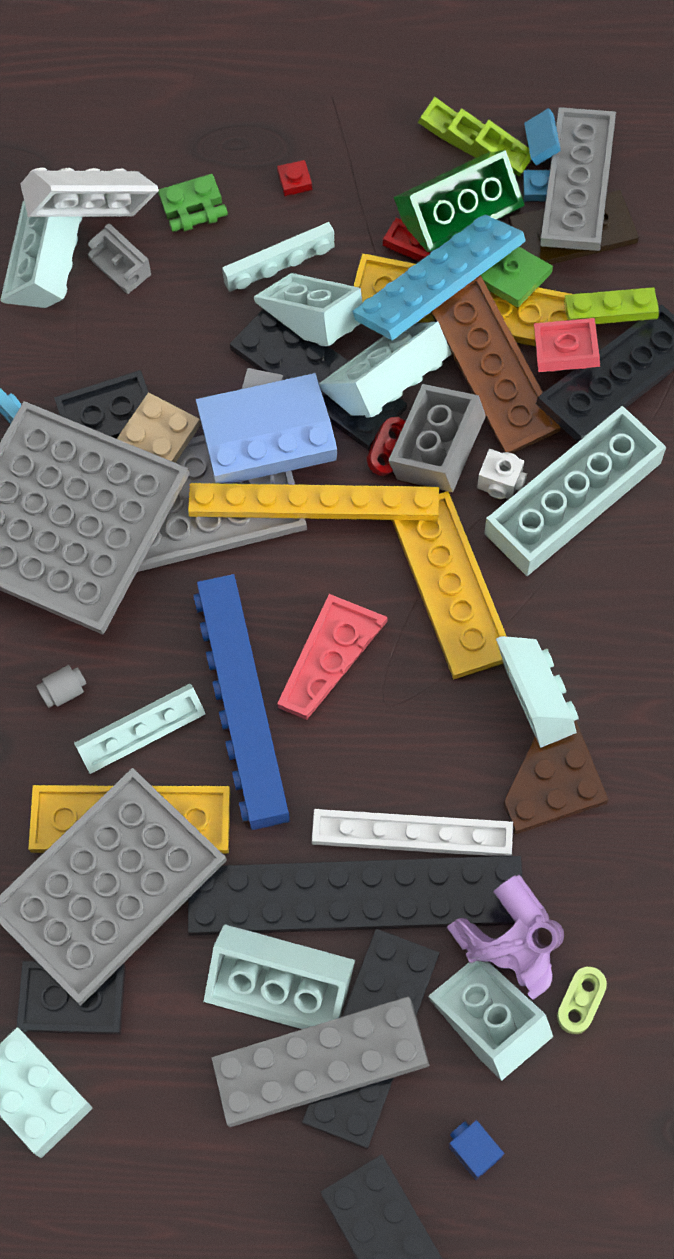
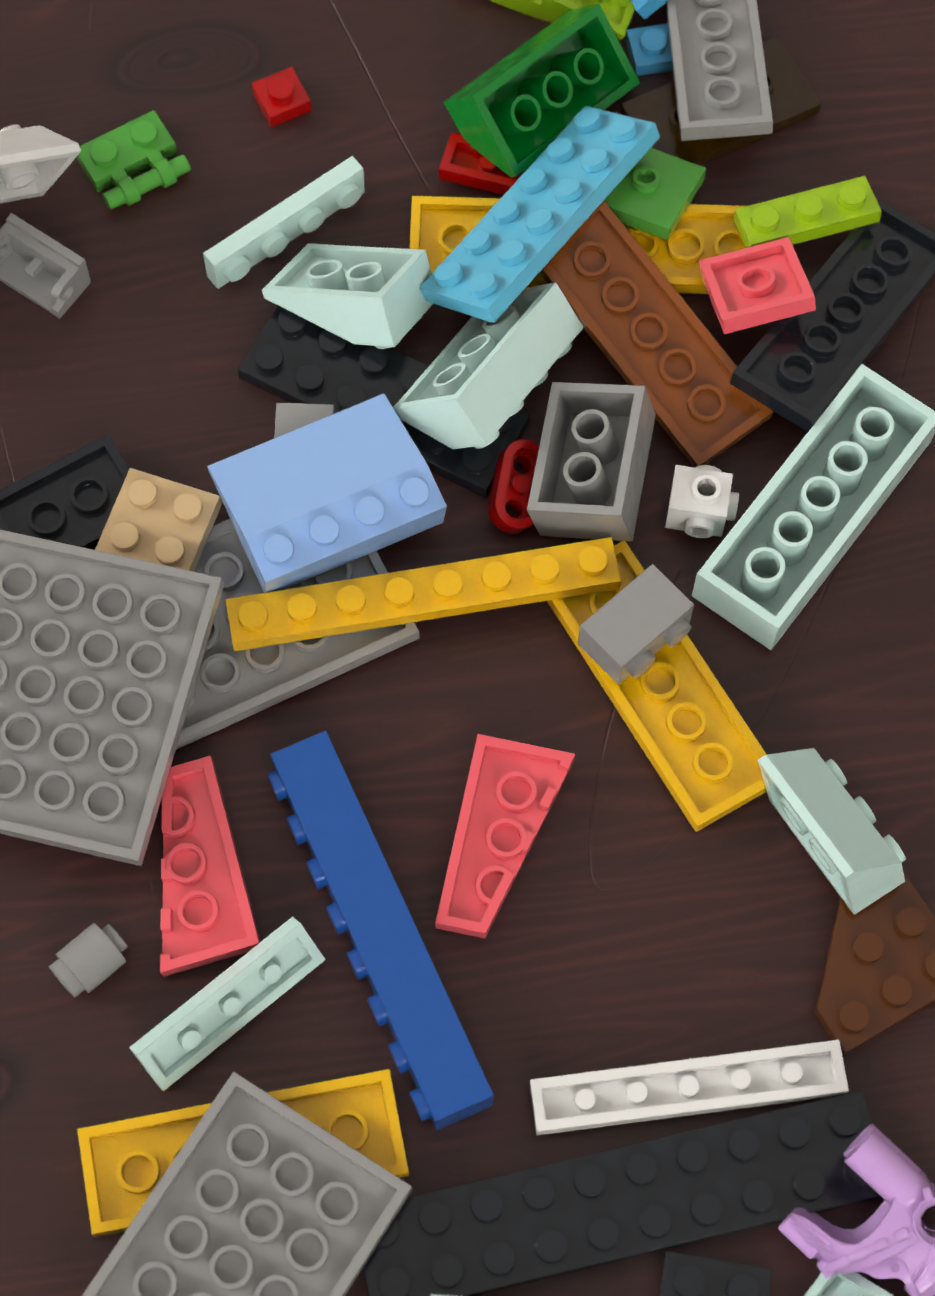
camera: 15 degrees left, 0 degrees up
none -> coral wing [160,756,261,977]
none -> light grey brick [578,564,694,685]

